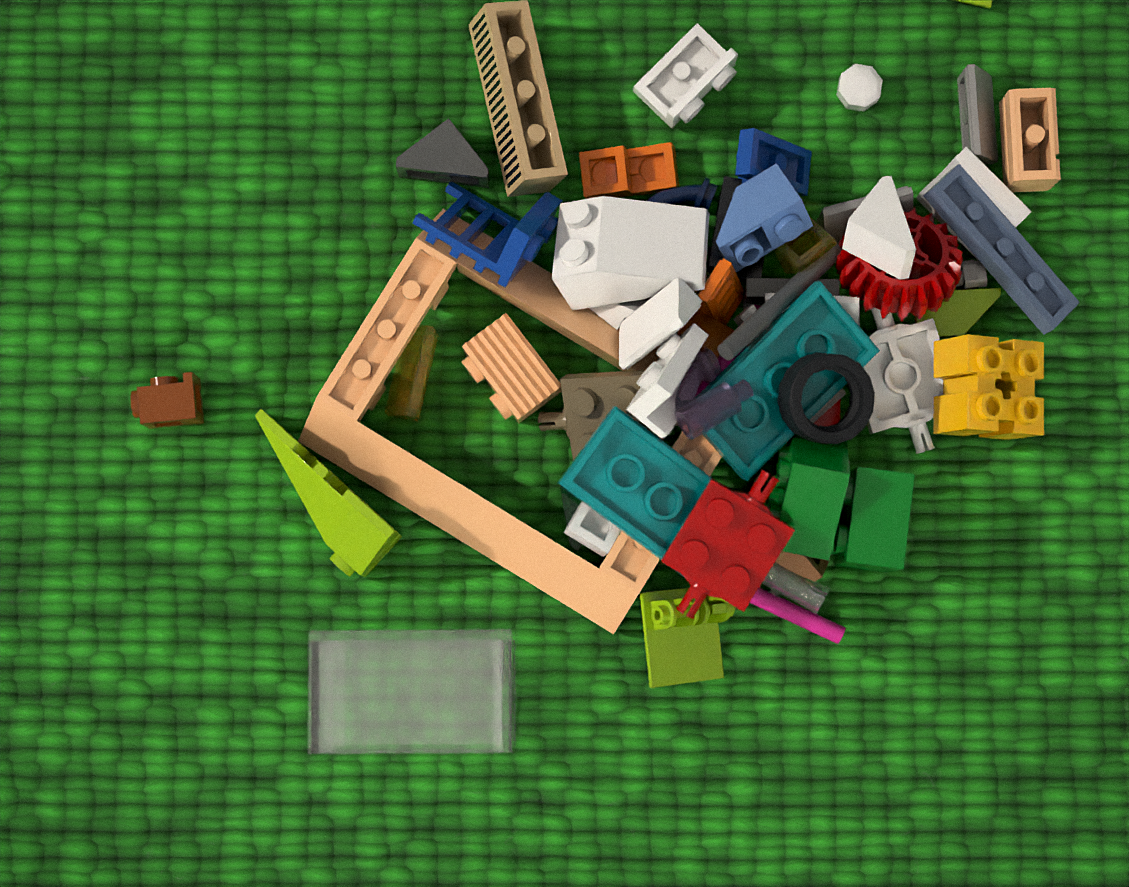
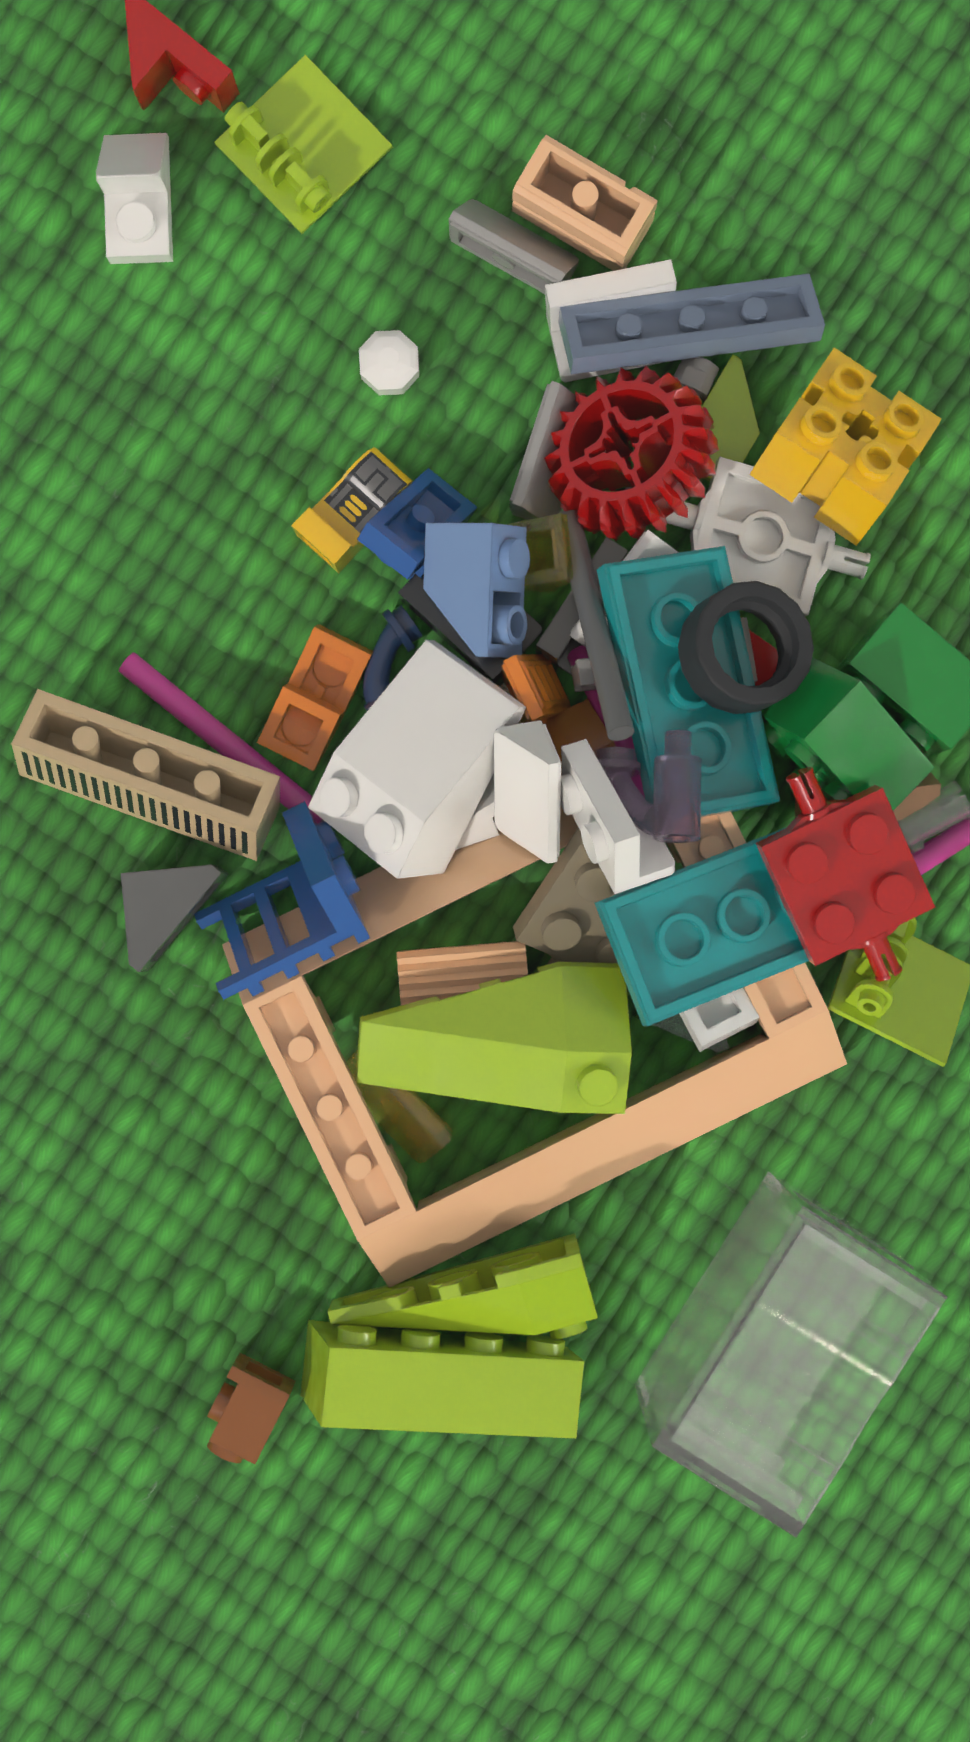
camera: 55 degrees left, 5 degrees up
white bracket [633,24,738,129] -> none
white slope [842,176,916,280] -> none
none -> dark pink bar [118,652,324,824]
none -> leg [291,447,413,573]
none -> lime wedge [301,1320,584,1439]
none -> lime wedge [356,961,632,1114]

